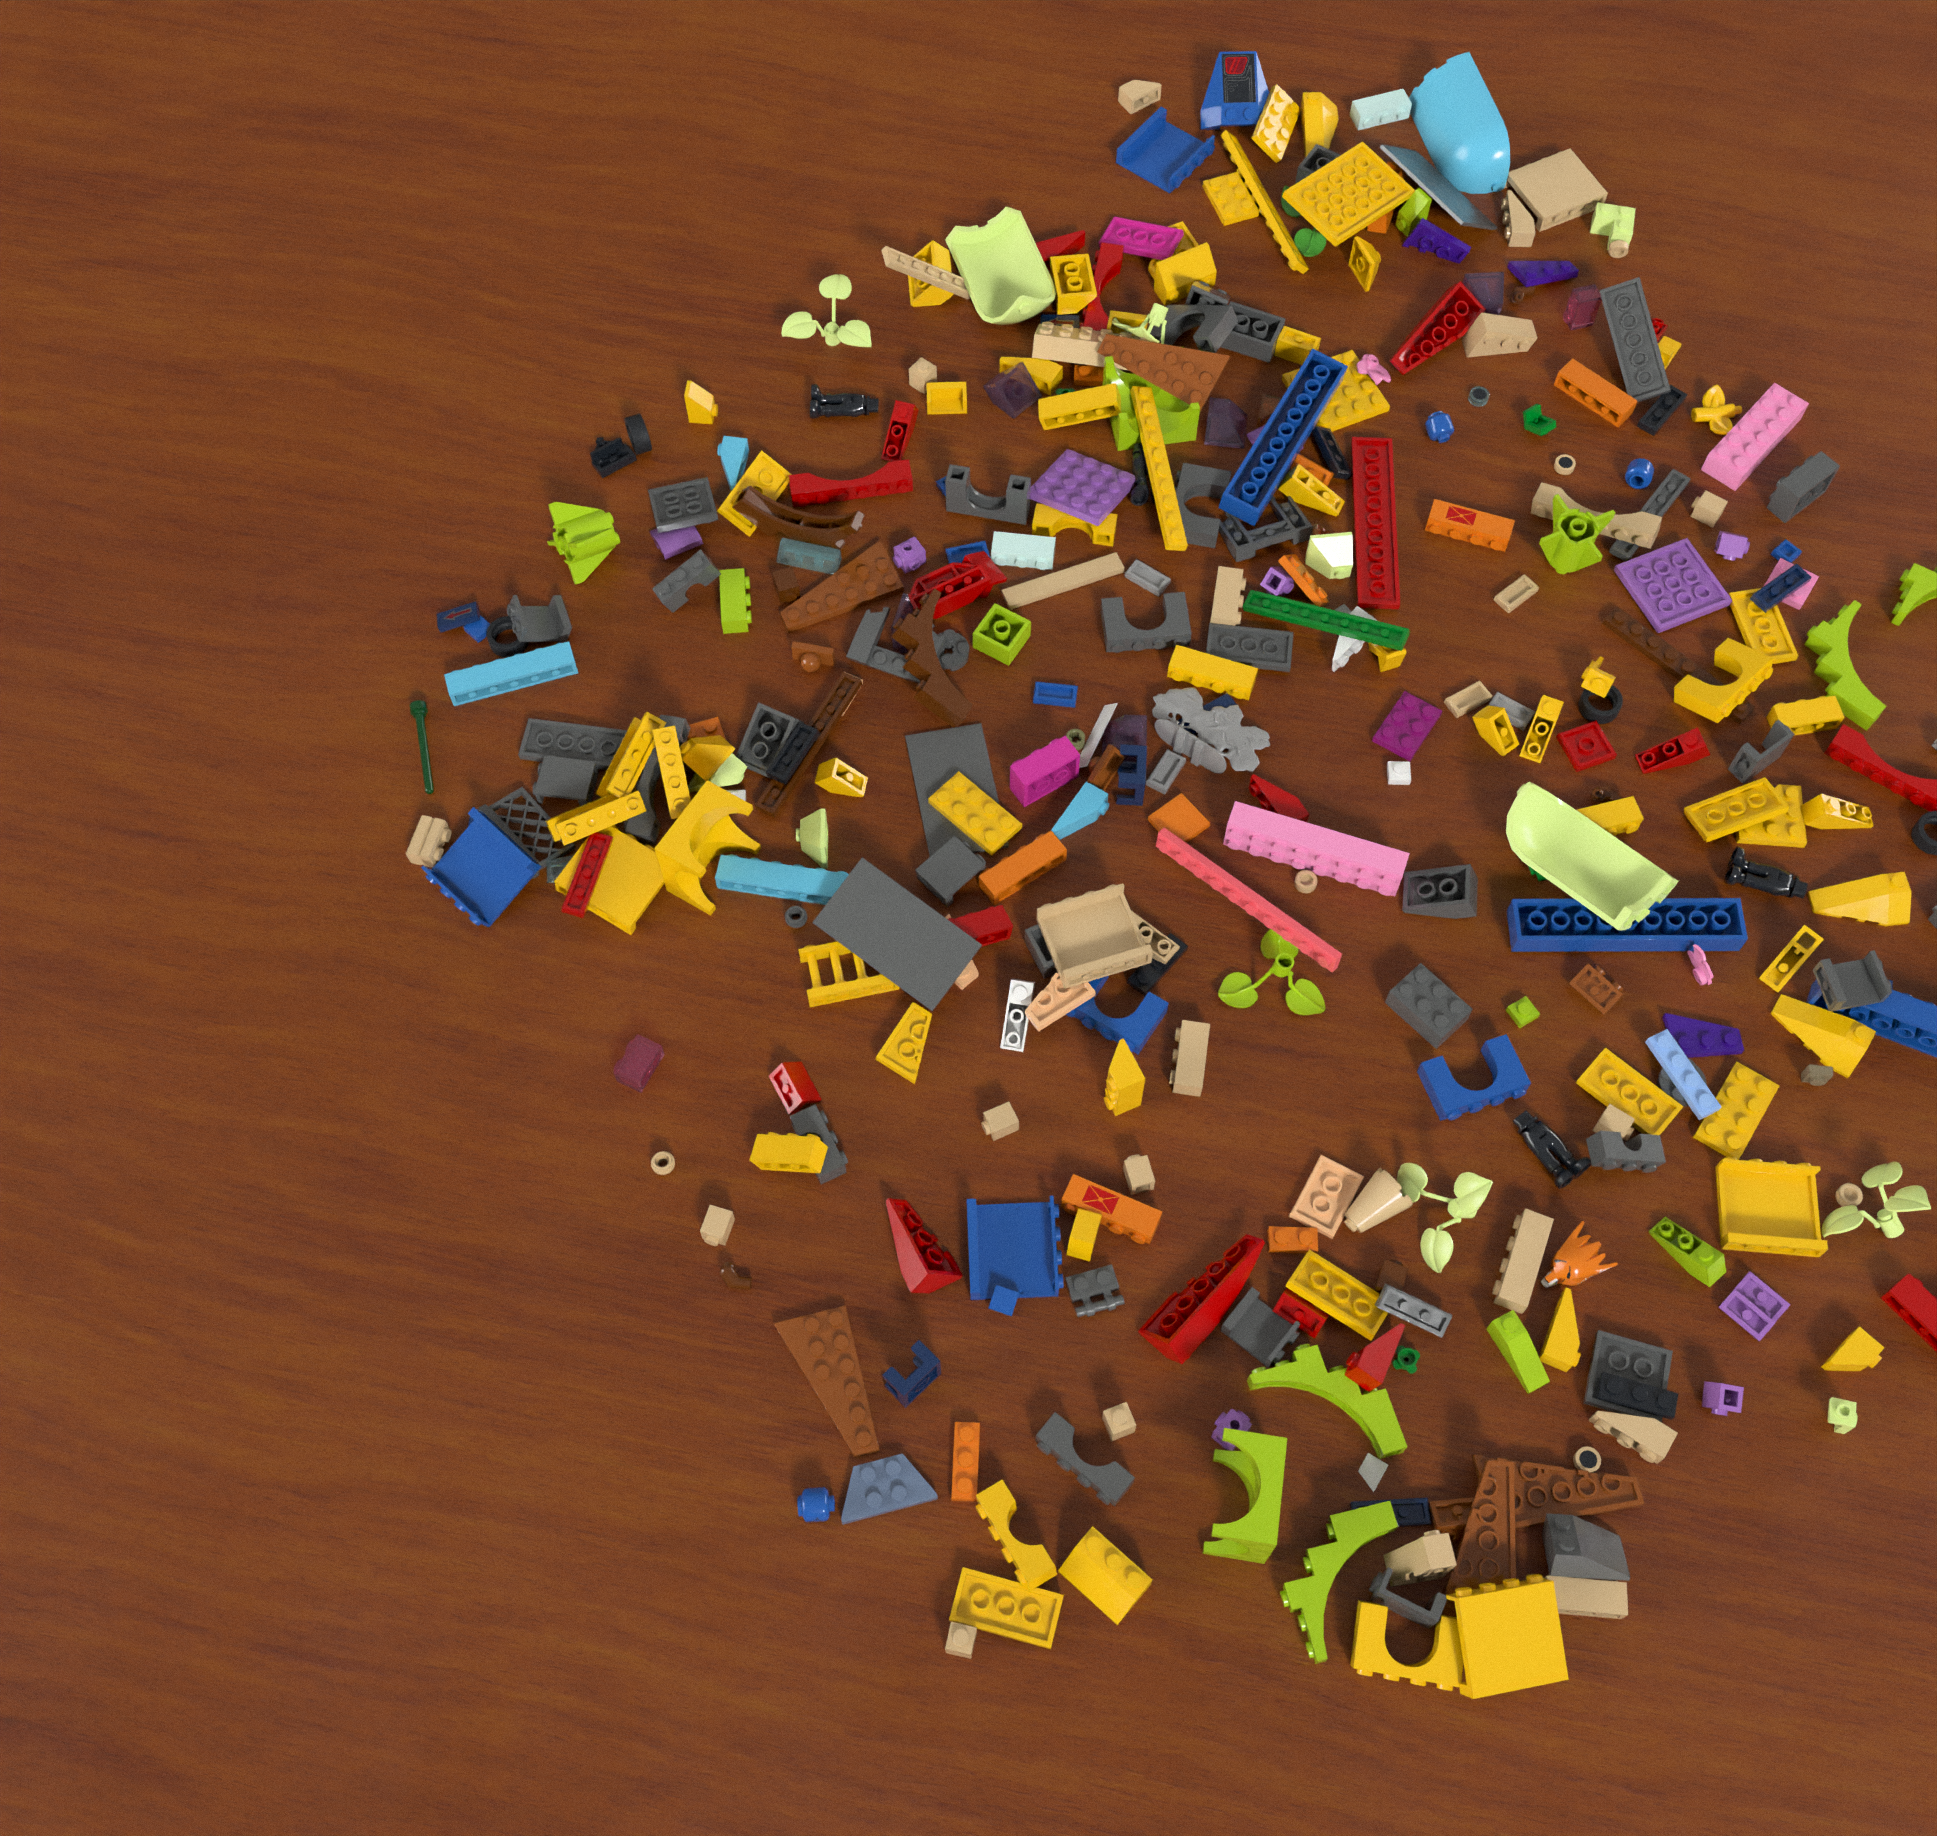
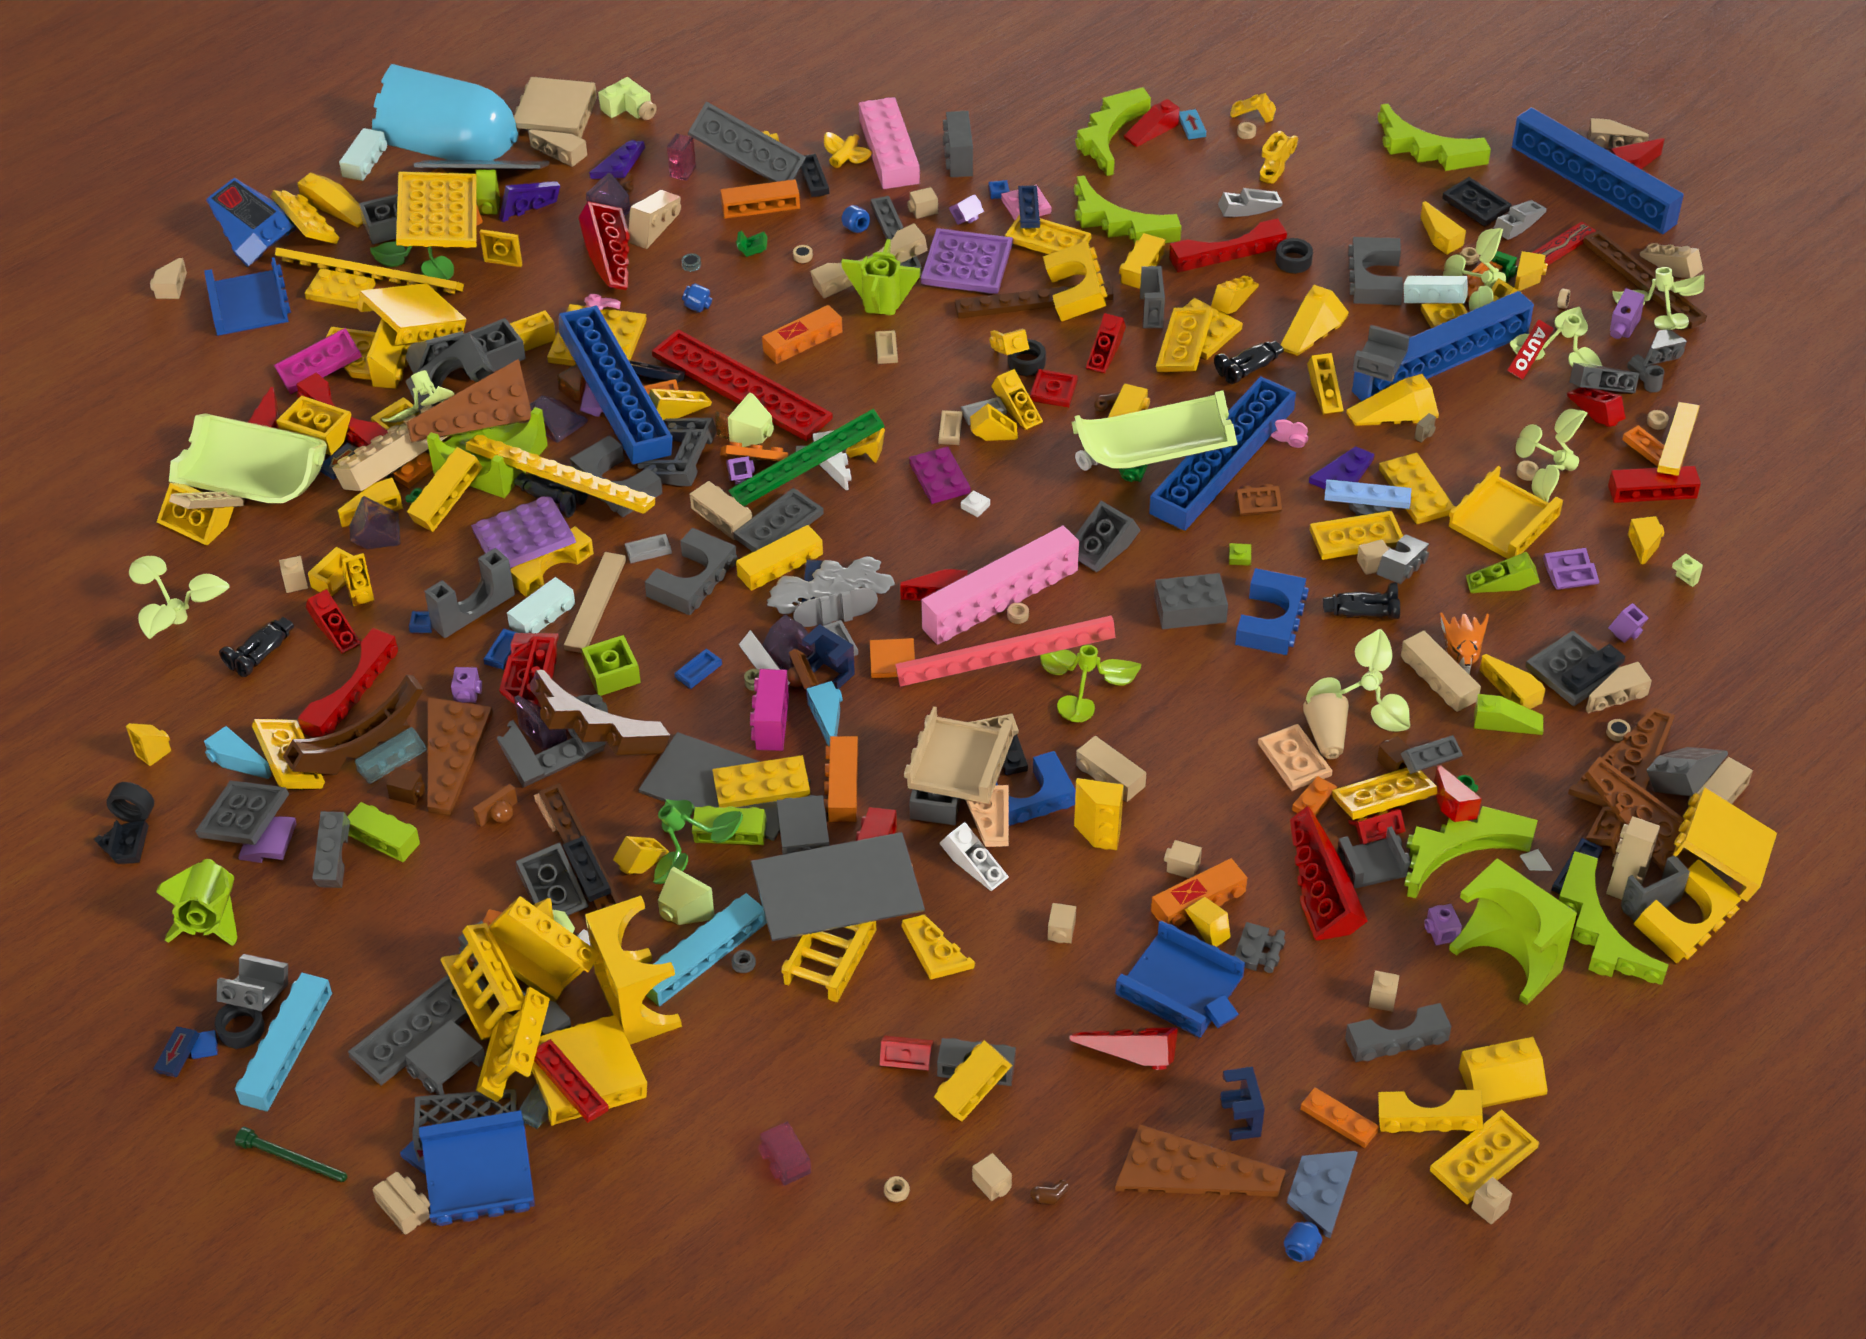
camera: 55 degrees left, 15 degrees down
none -> yellow slope [342,553,374,606]
none -> yellow panel [357,283,467,345]
none -> bright green plant [653,799,743,884]
none -> lime brick [692,806,767,845]

